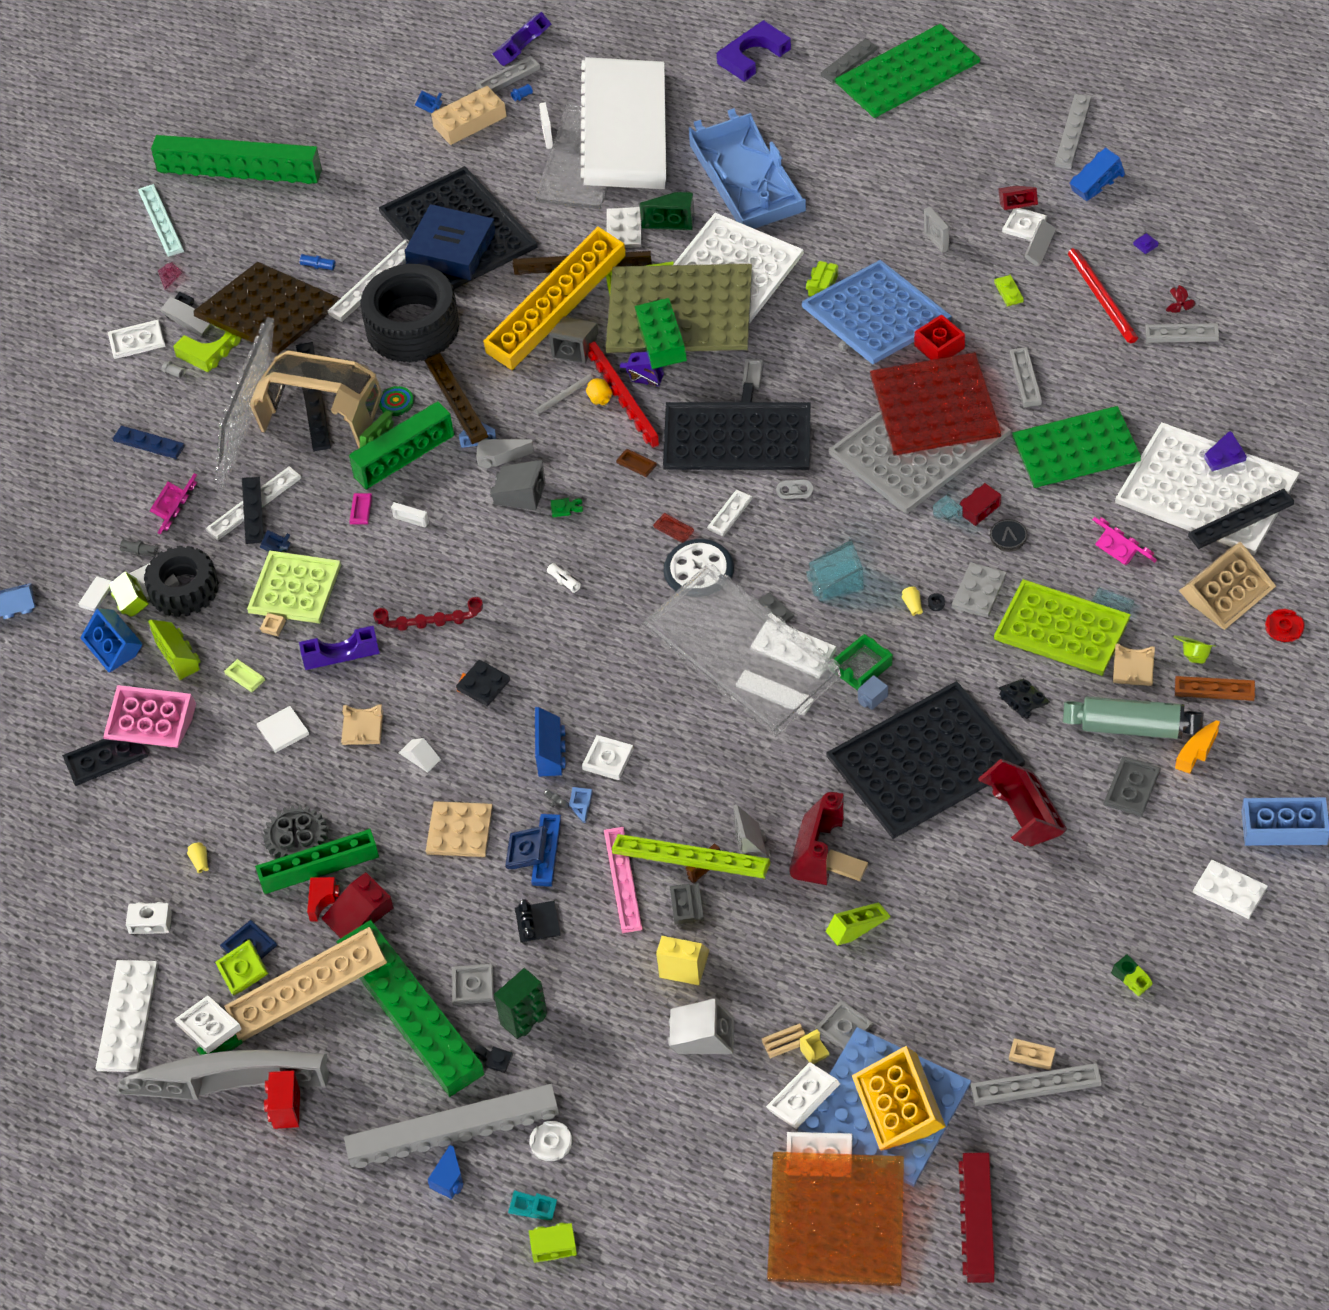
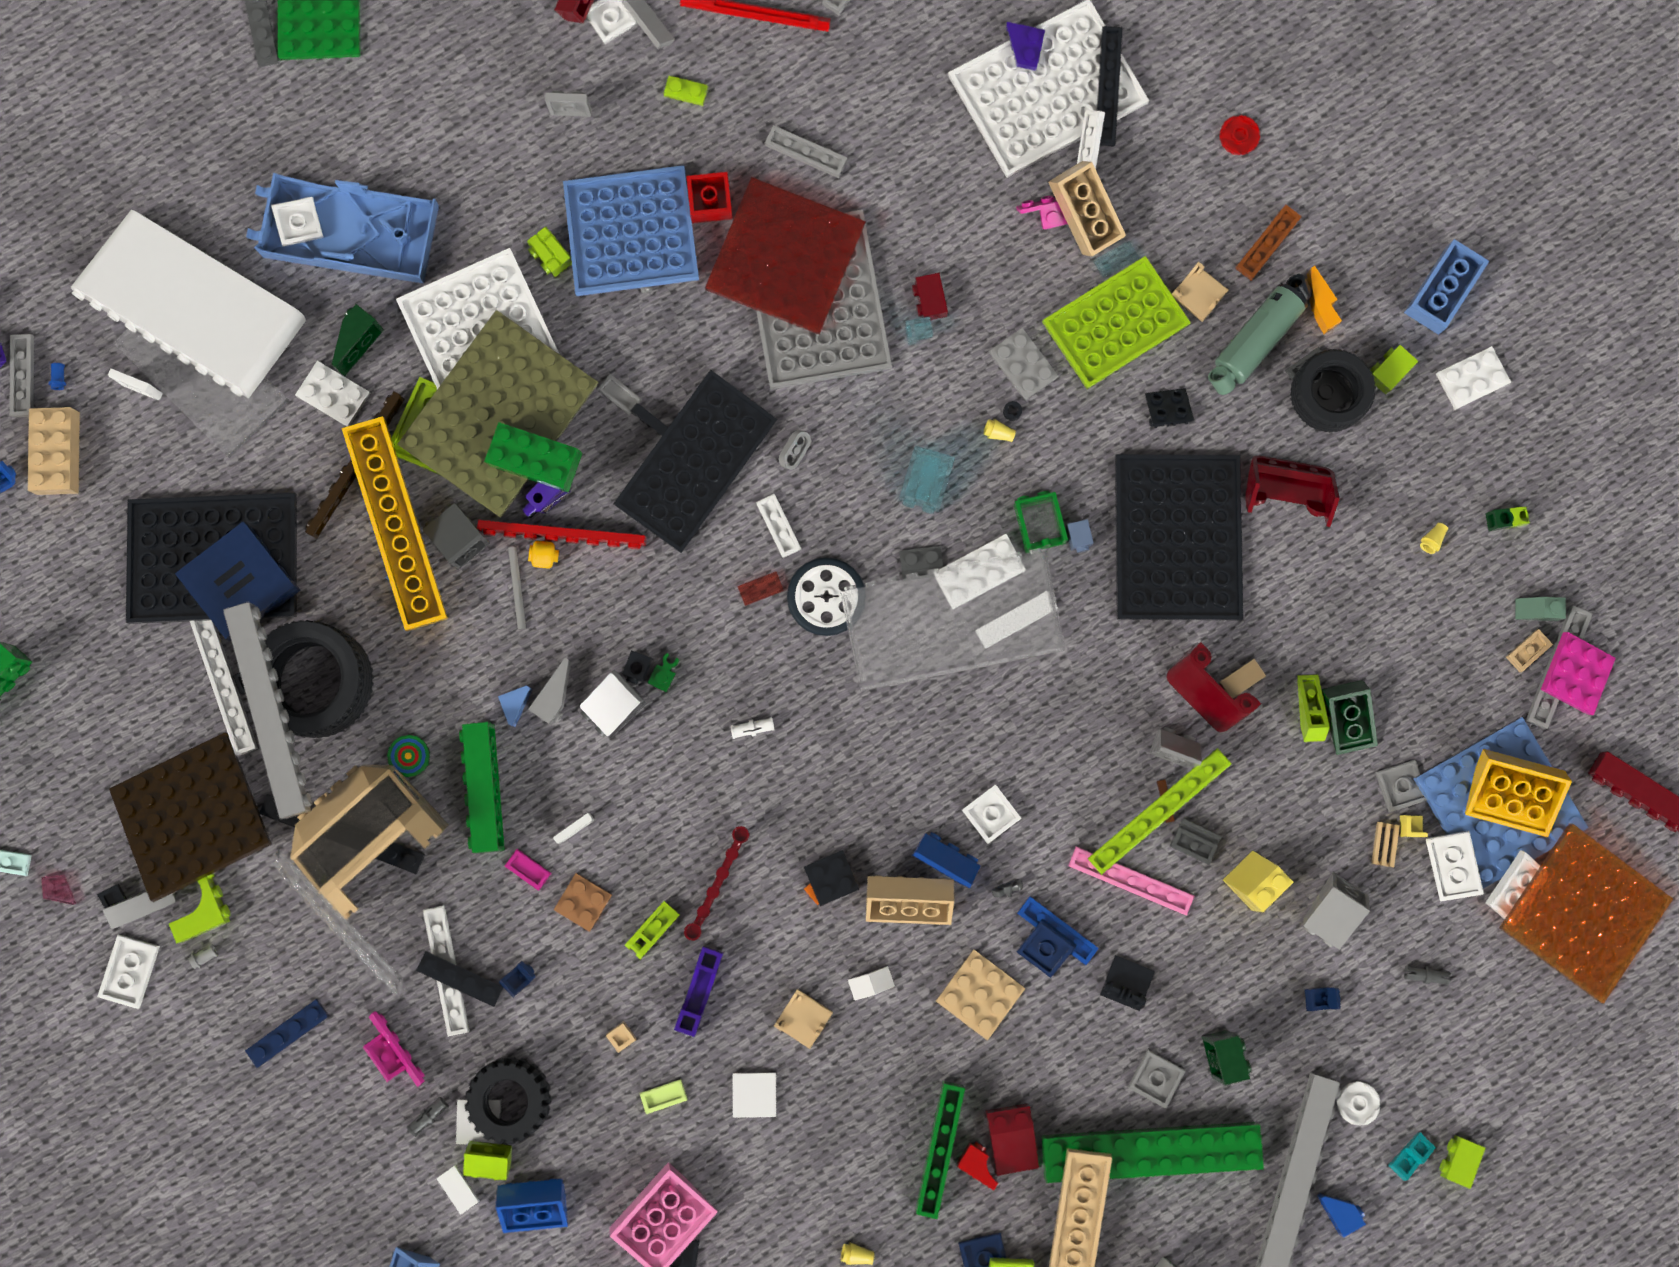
camera: 65 degrees left, 30 degrees up
lime slope [148,619,201,680] -> none
yellowish green plate [247,551,341,624] -> none
dark grey gear [263,805,328,859] -> none
blue pin [299,254,336,271] -> none
bright green wing [360,411,394,448] -> none
dark brown plate [424,353,488,445] -> none
black plate [474,1045,513,1073] -> none
medium blue slope [569,787,593,823] -> none
reddish brown tile [616,448,657,478] -> none
dark purple arch [716,20,791,82] -> none
black tile [990,519,1027,552] -> none
green plate [1012,406,1141,488] -> none
lime piece [1173,635,1216,664] -> none
tan slope [1179,541,1276,630] -> none
none -> light grey brick [224,602,312,819]
none -> white tile [271,197,324,247]
none -> medium nougat plate [554,873,612,932]
none -> black brick [622,650,653,684]
none -> lime plate [624,901,680,960]
none -> tan brick [866,875,954,925]
none -> tan brick [1048,161,1126,257]
none -> white tile [1077,110,1105,169]
none -> black tyre [1290,349,1376,433]
none -> dark blue bracket [1305,987,1341,1011]
none -> dark green slope [1322,680,1378,755]
none -> lime brick [1370,345,1418,395]
none -> dark grey pin [1404,965,1451,985]
none -> light yellow cone [1420,523,1448,554]
none -> sand green slope [1515,597,1566,621]
none -> dark pink plate [1541,632,1616,716]

